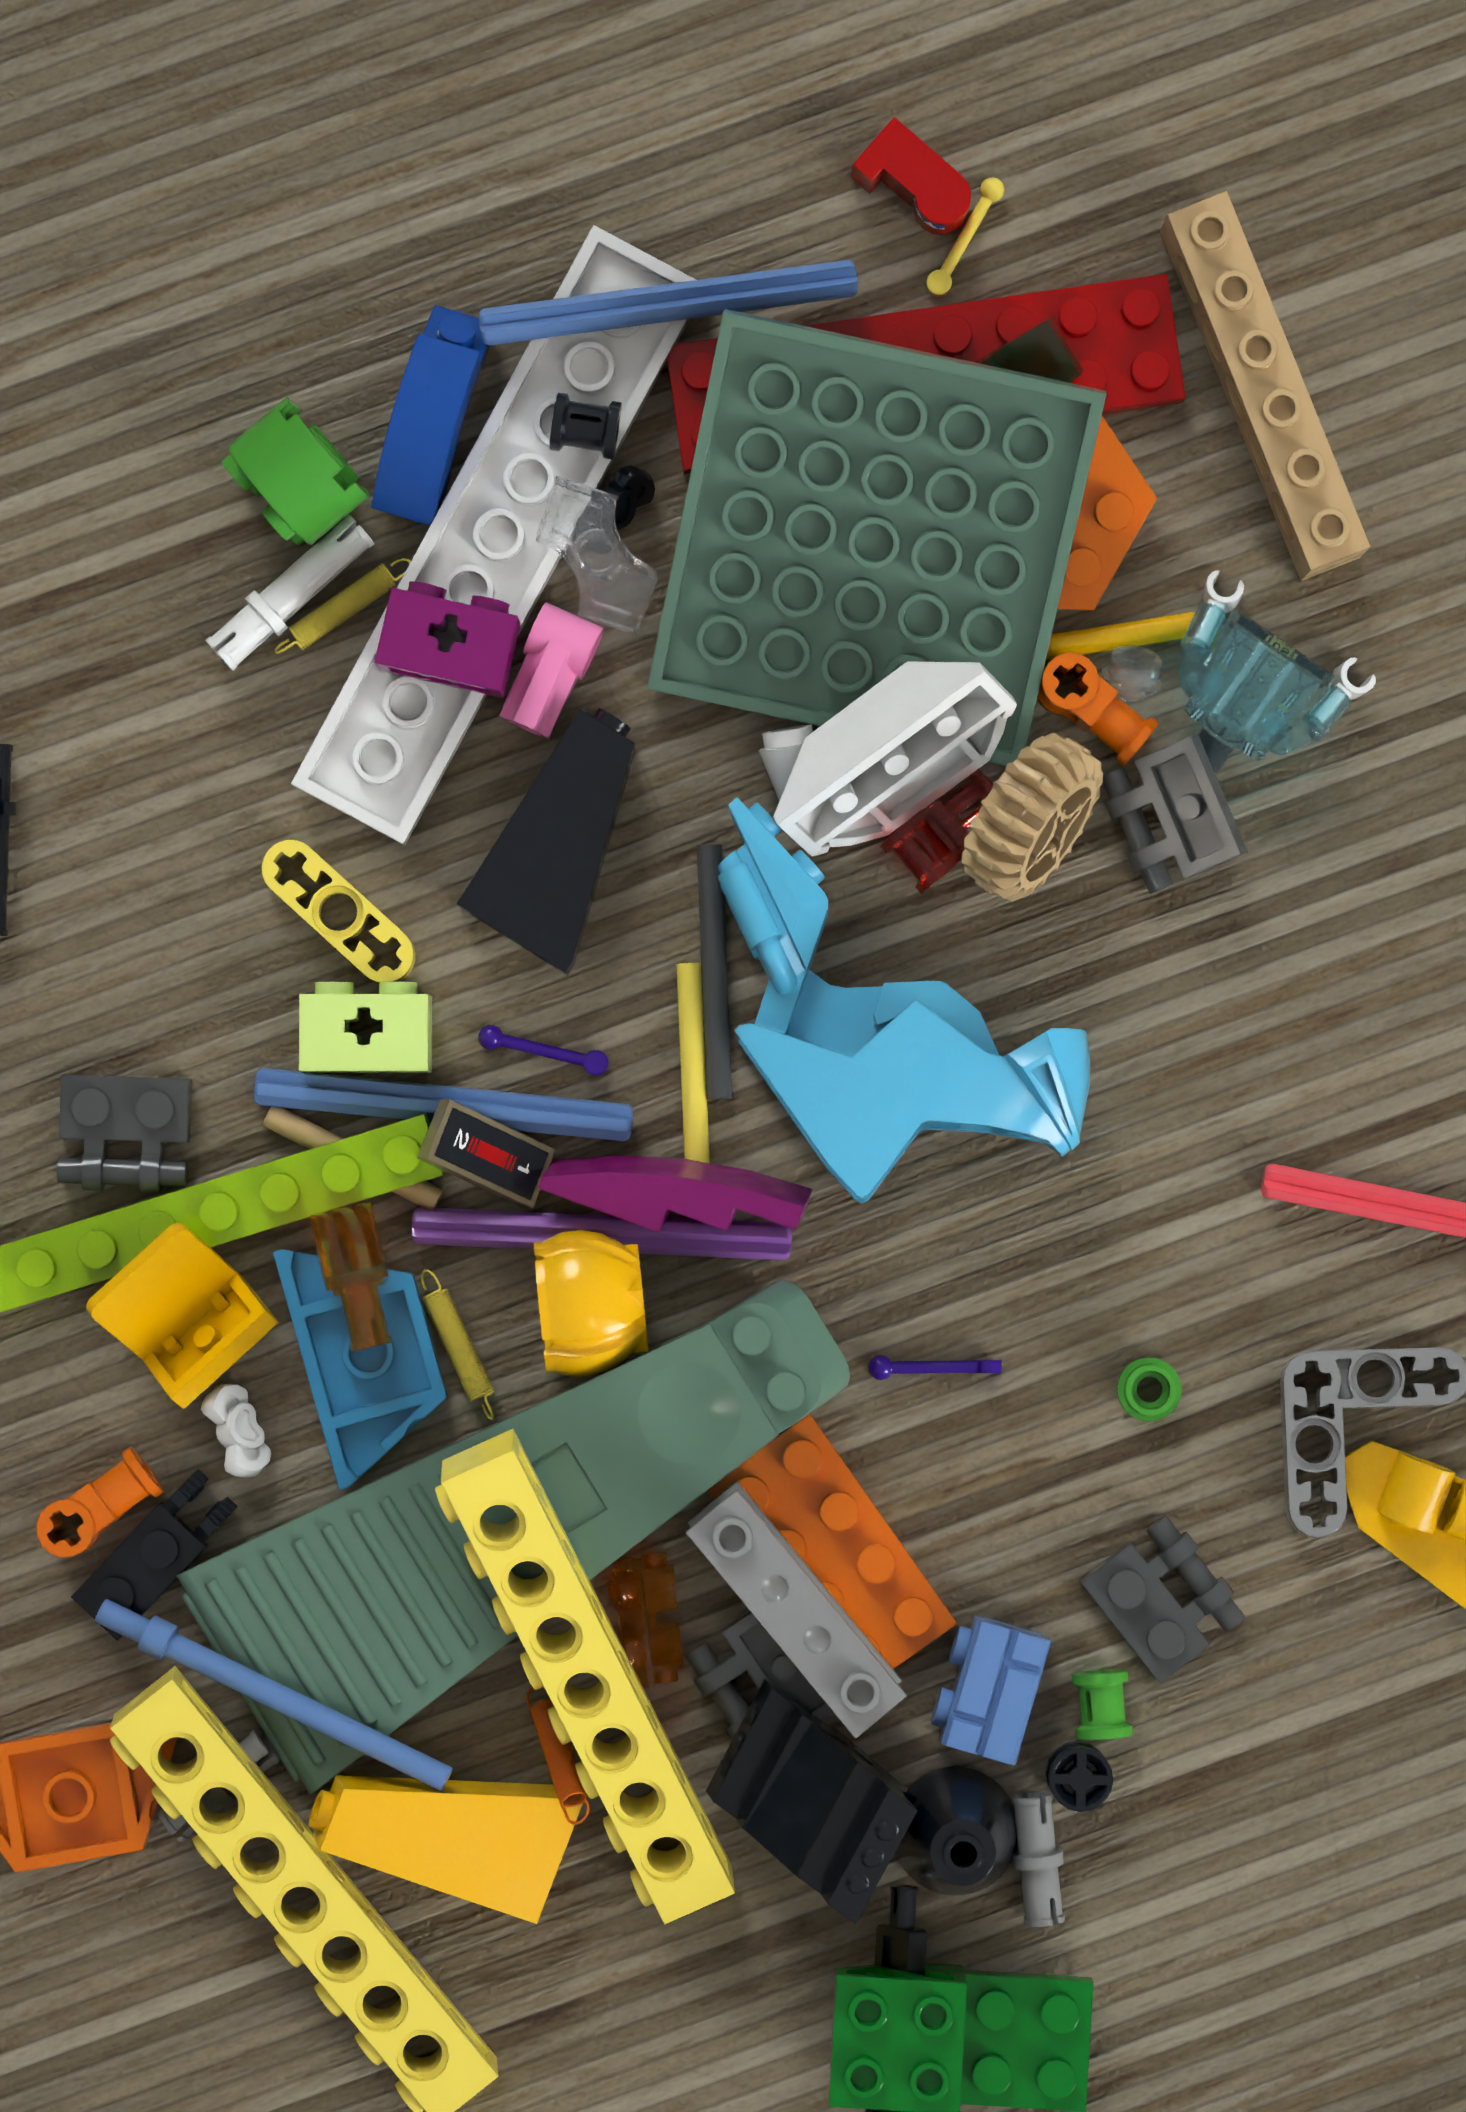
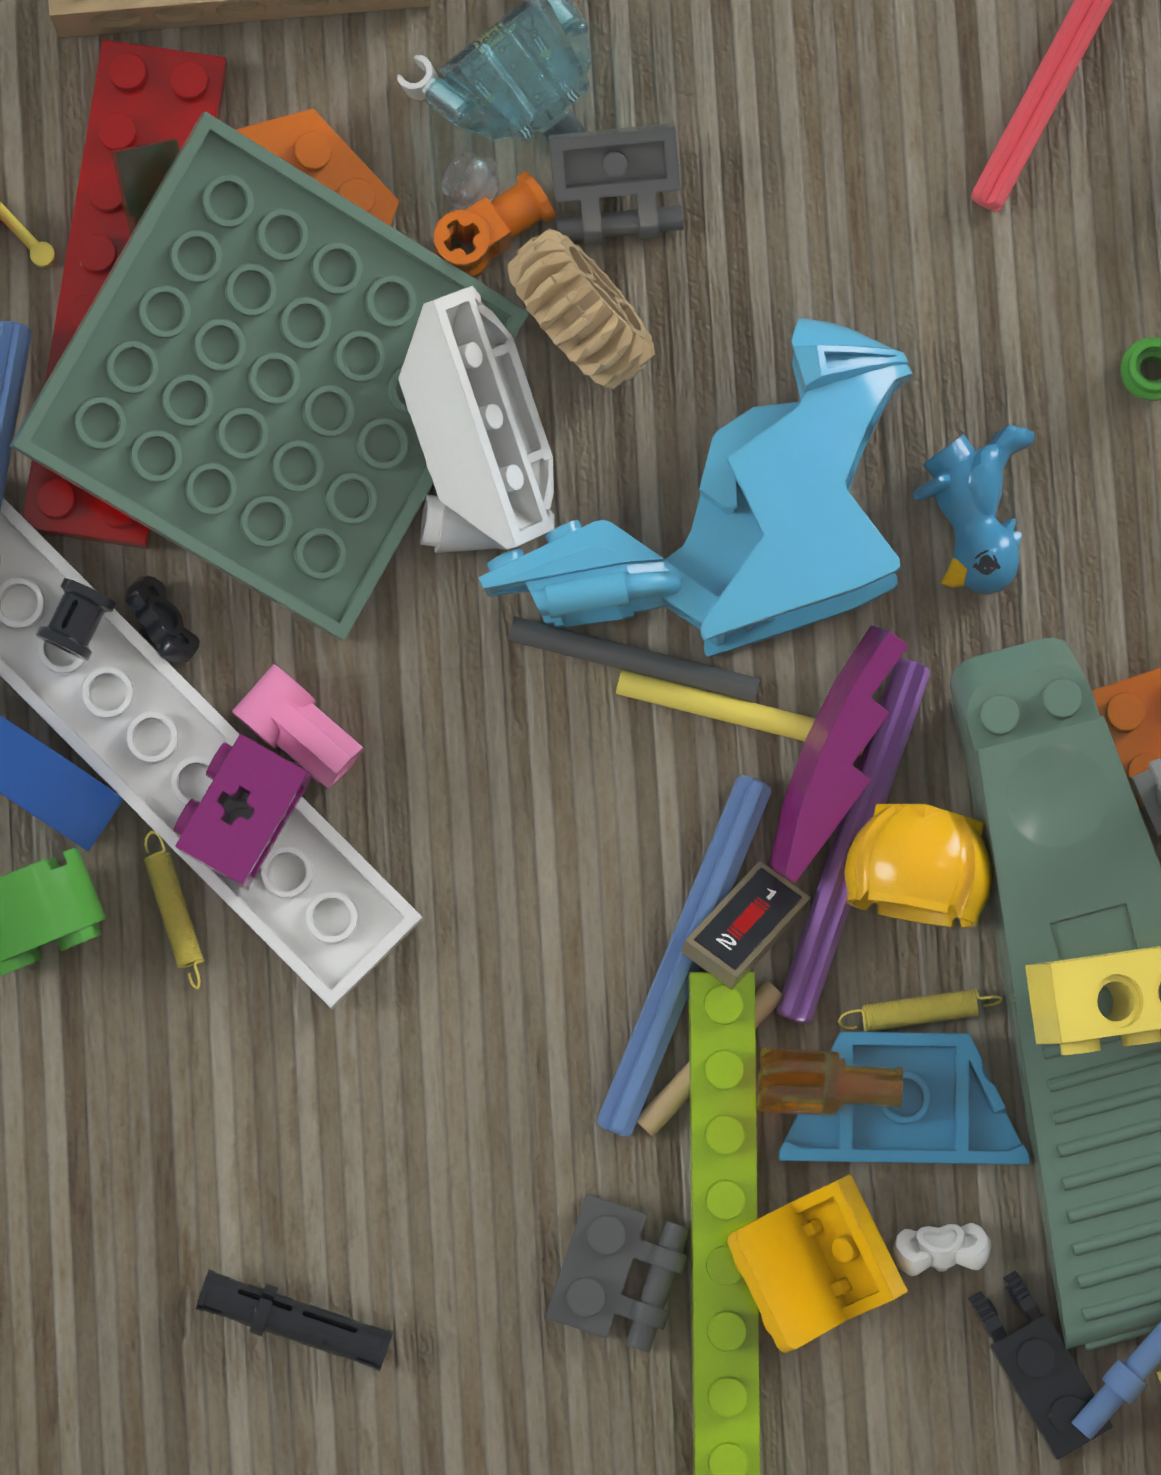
camera: 70 degrees left, 5 degrees down
orange connector [36,1446,164,1557] -> none
white pin [205,514,375,671] -> none
light yellow beam [262,840,415,983] -> none
yellowish green brick [299,982,432,1073] -> none
black slope [457,708,636,976] -> none
dark purple hinge [478,1025,608,1076] -> none
clear tile [535,476,658,635] -> none
dark purple hinge [868,1355,1002,1380] -> none
clear red connector [880,769,993,894] -> none
yellow bar [1046,612,1198,661] -> none
none -> dark azure animal [911,425,1034,595]

